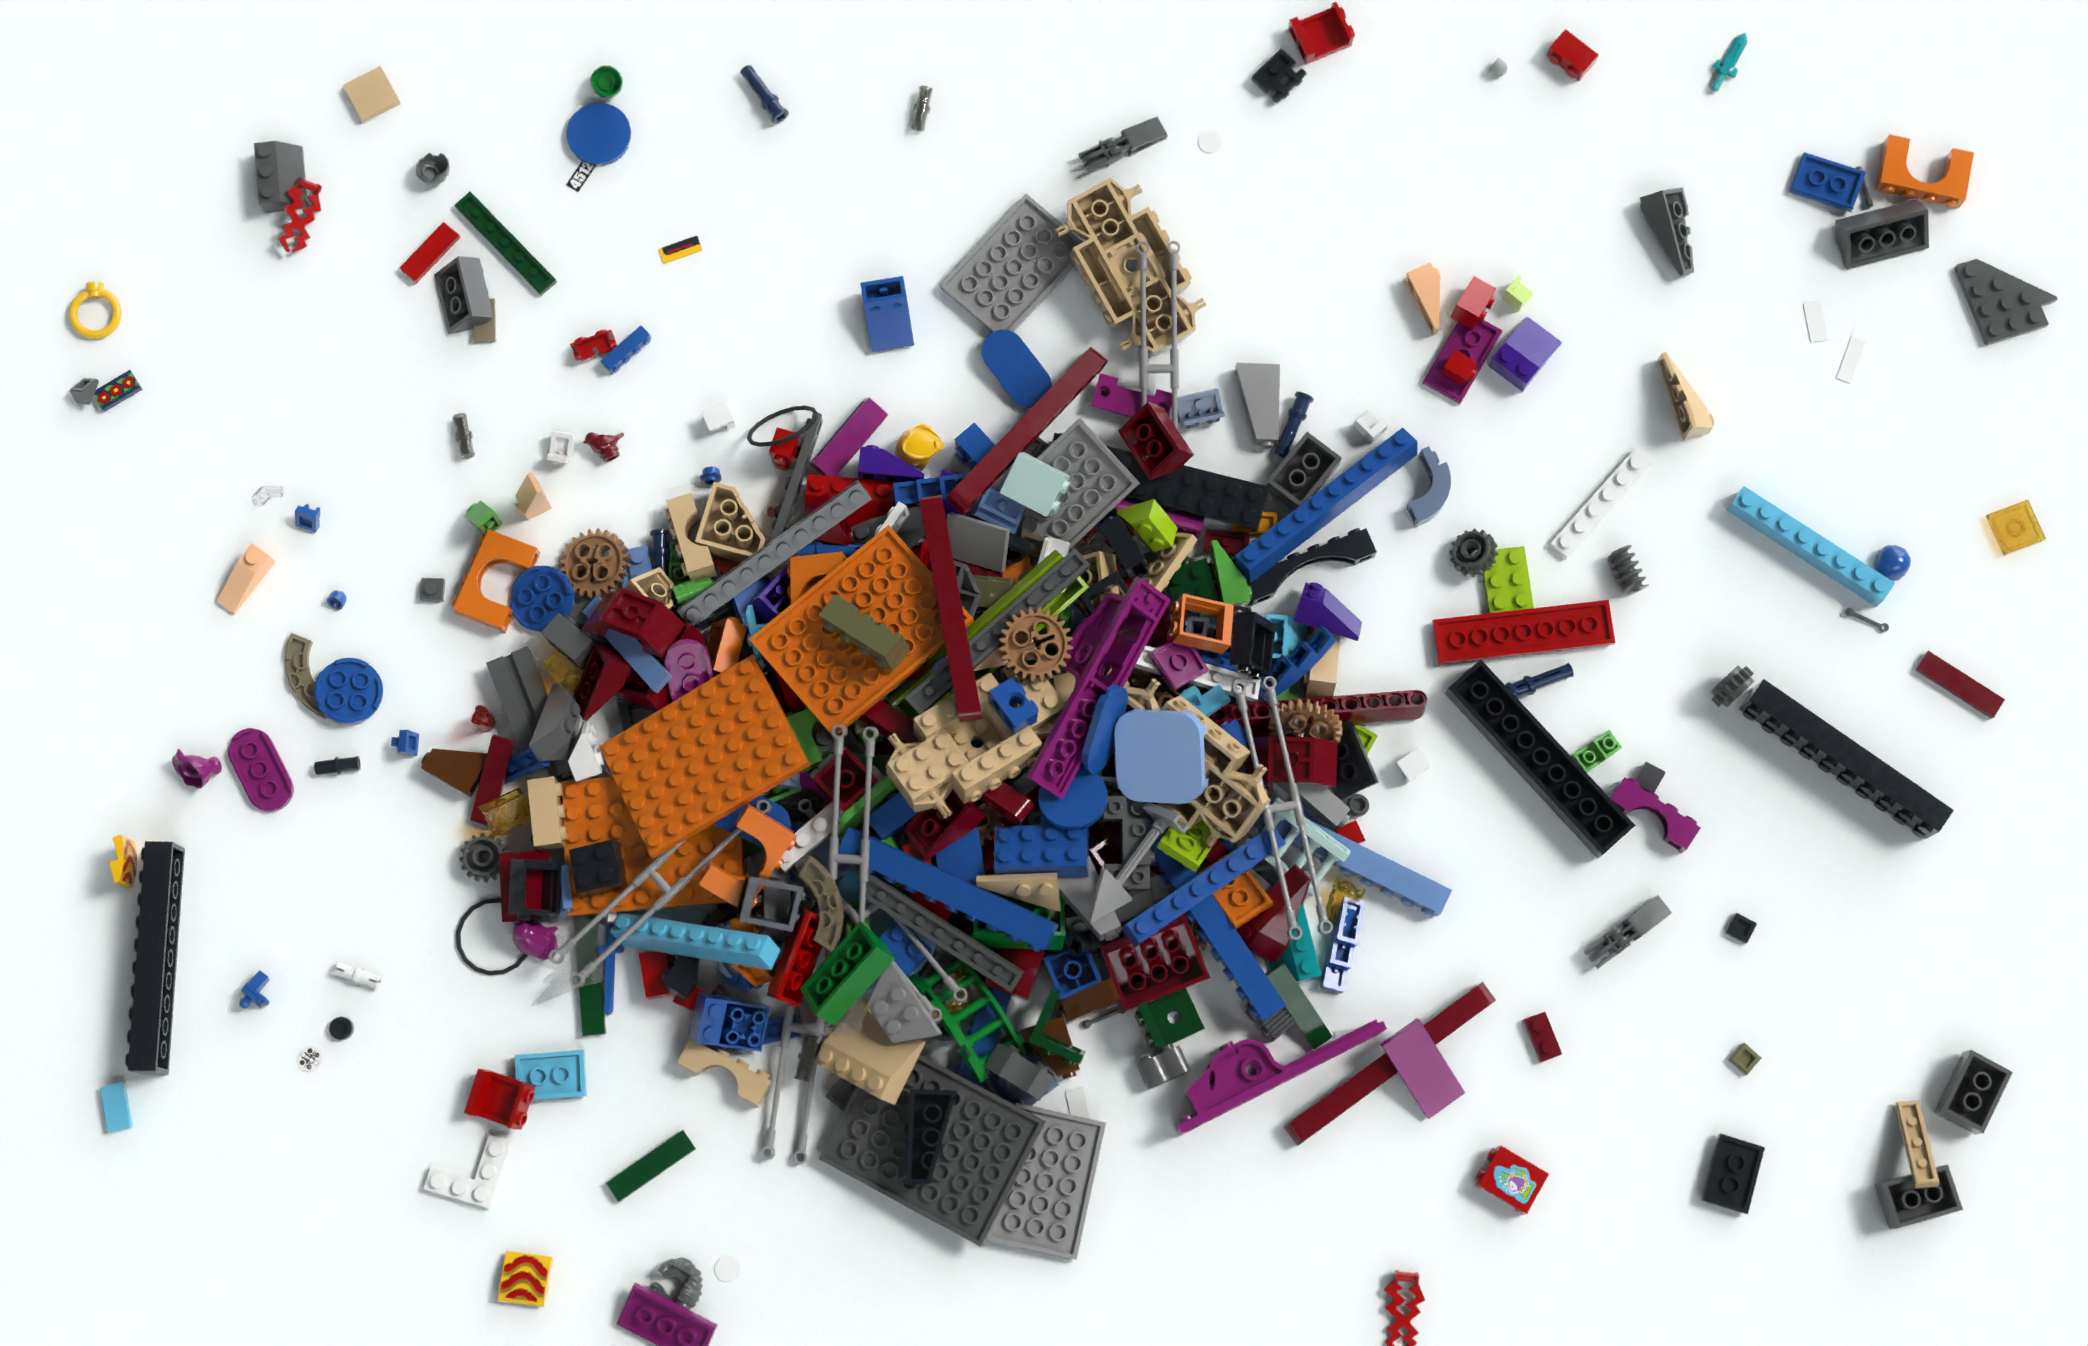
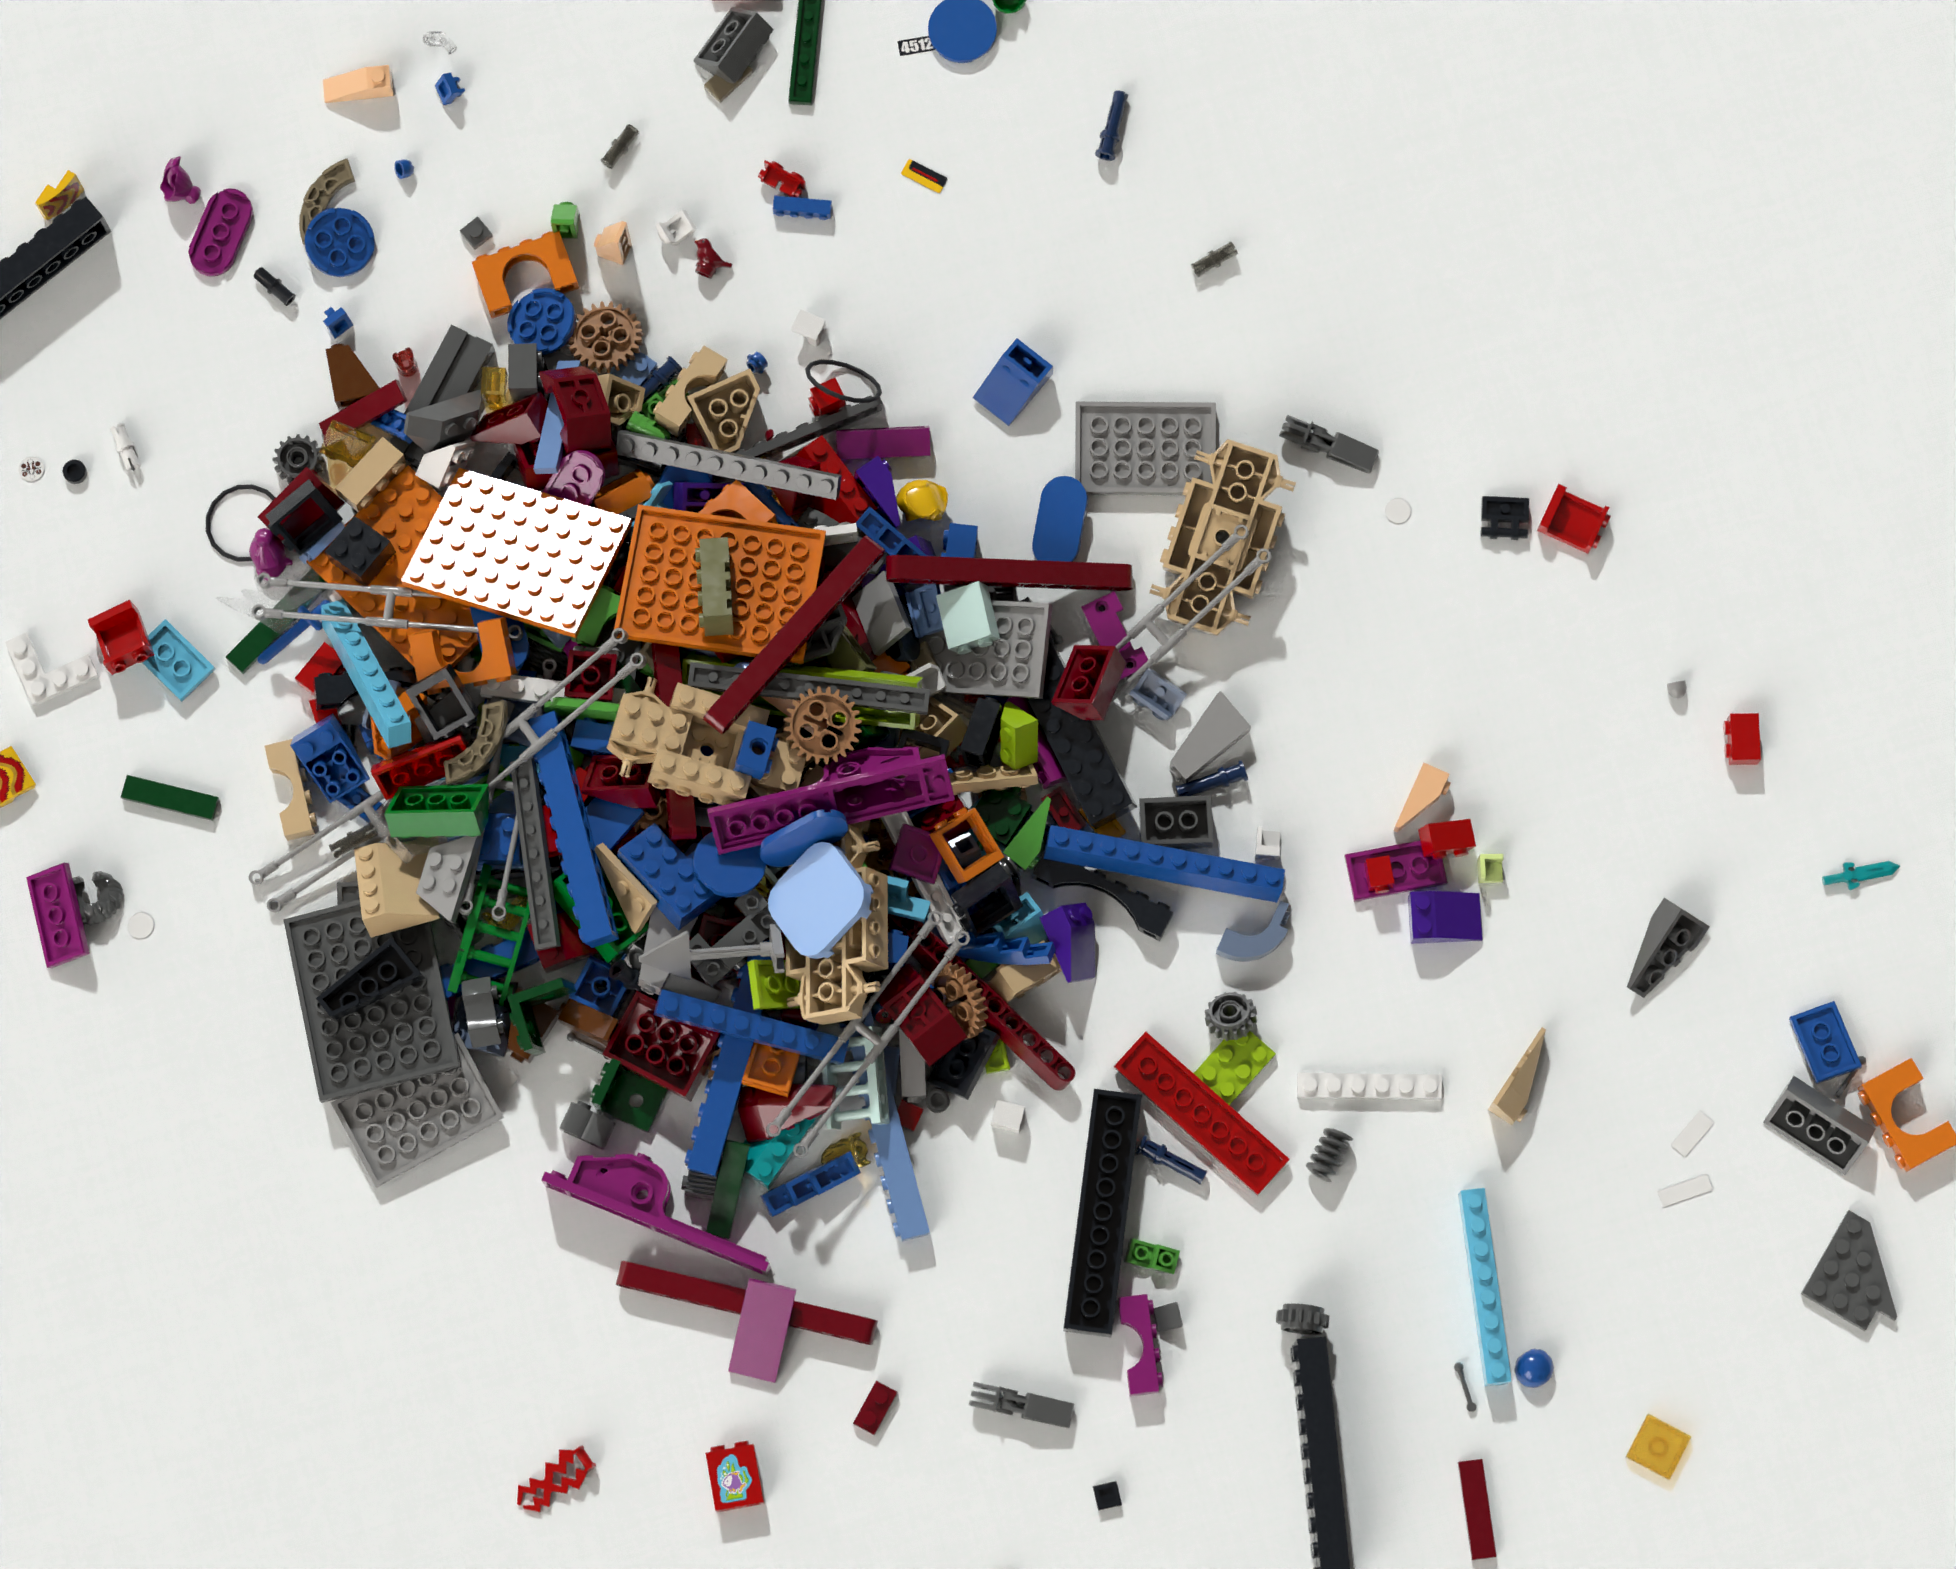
camera: 50 degrees right, 0 degrees up
blue piece [239,970,270,1009] -> none

